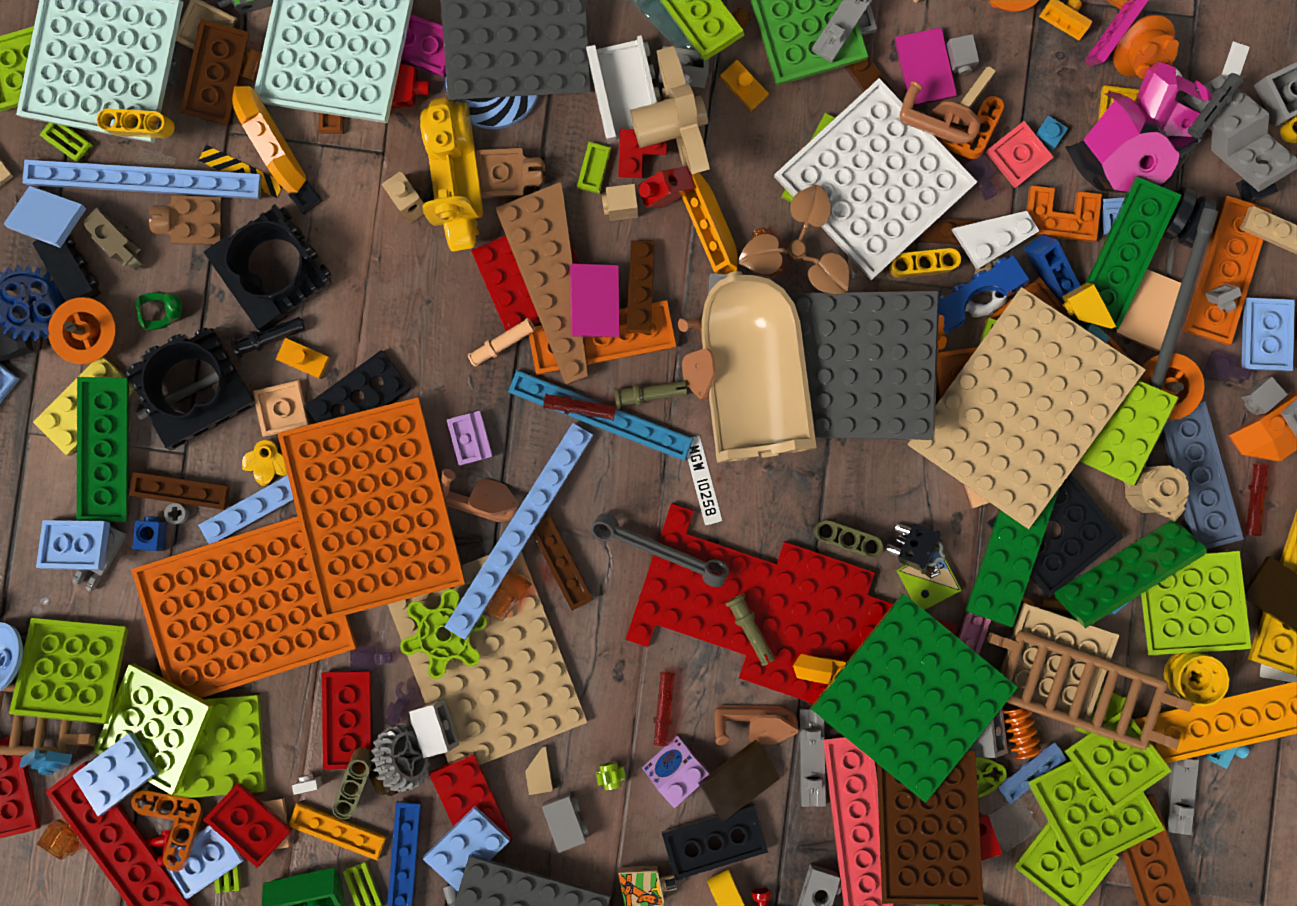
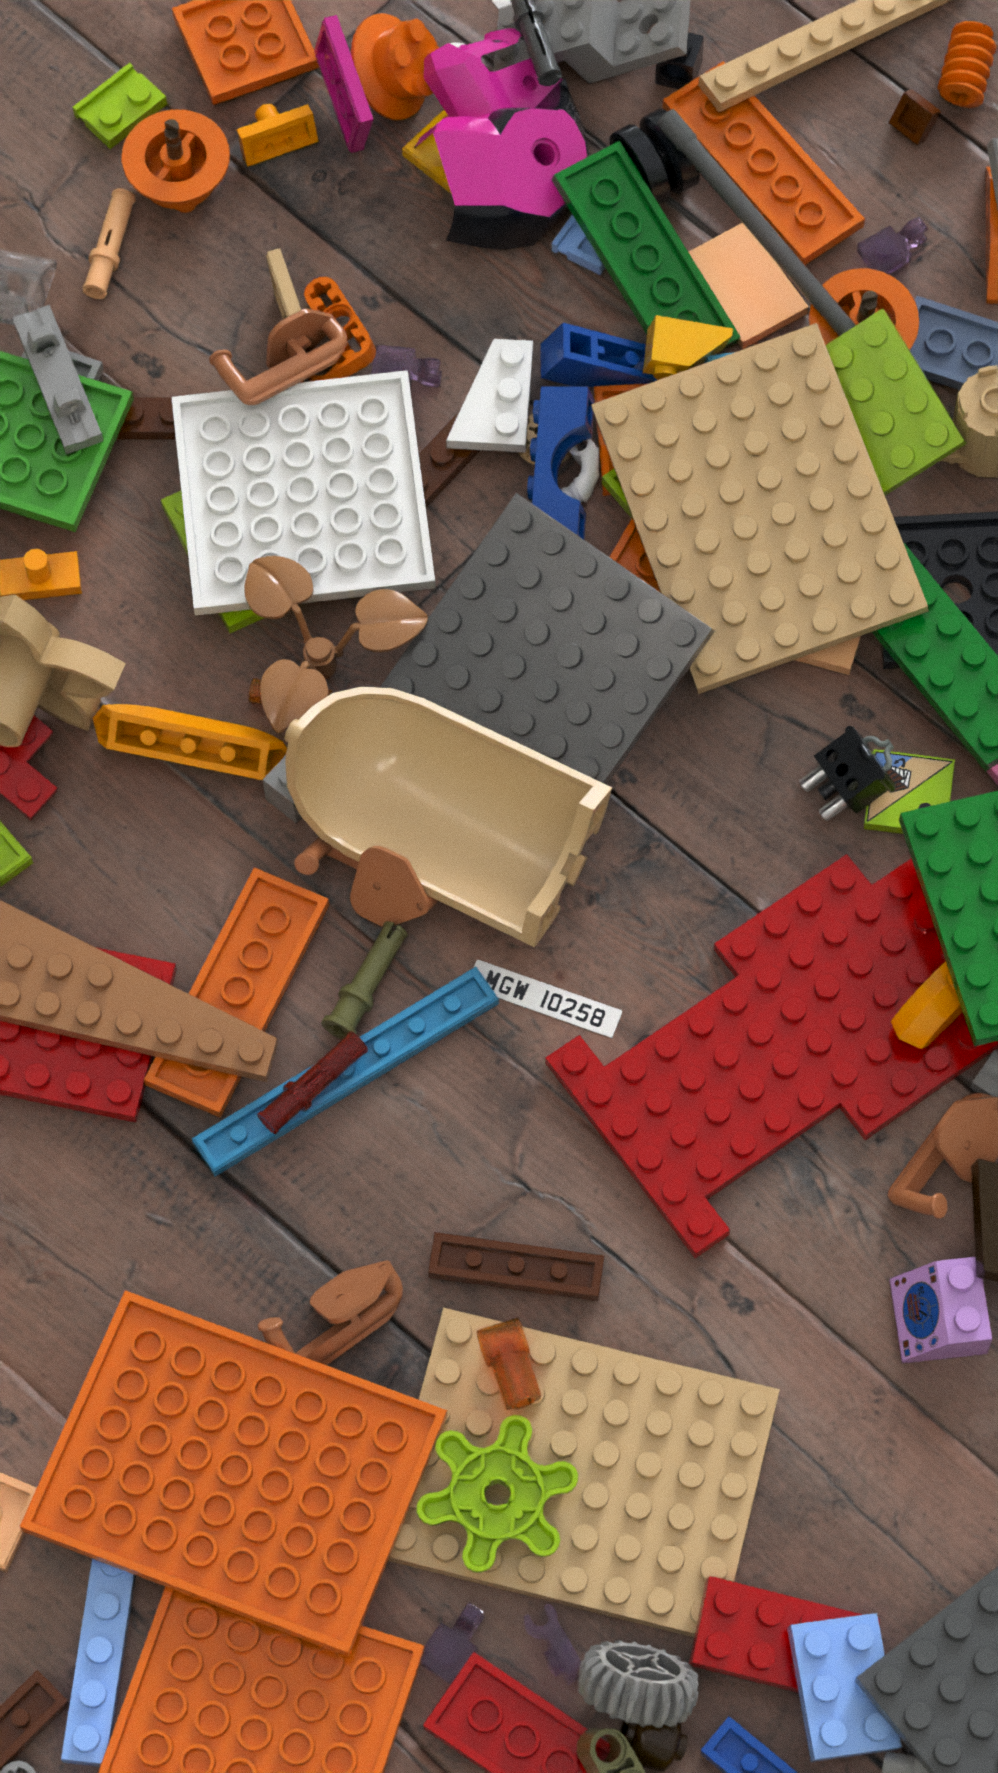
camera: 55 degrees left, 20 degrees down
yellow plate [242,439,287,486] -> none
black plate [305,350,411,423] -> none
brick [409,699,460,758] -> none
light blue plate [445,423,593,640] -> none
lavender plate [447,411,493,466] -> none
light nougat pin [468,318,535,367] -> none
tan tile [525,746,553,795] -> none
light grey brick [542,792,589,853] -> none
dark pink tile [570,264,619,338] -> none
dark grey piece [591,513,729,587] -> none
lime gear [596,761,626,790] -> none
tan brick [602,184,638,221] -> none
reddish brown plate [626,240,655,334] -> none
red torso [638,166,697,208] -> none
clear red pin [653,672,675,746] -> none
olive pin [725,593,776,666] -> none
olive beam [813,520,883,558] -> none
yellow beam [888,248,961,278] -> none
dark pink tile [894,27,957,106] -> none
light grey brick [946,34,979,75] -> none
coral plate [985,121,1054,188] -> none
orange plate [1026,185,1102,243] -> none
dark azure plate [1035,116,1068,150] -> none
light grey tile [1205,283,1242,313] -> none
light blue plate [1241,298,1295,372] -> none
light grey brick [1241,377,1288,415] -> none

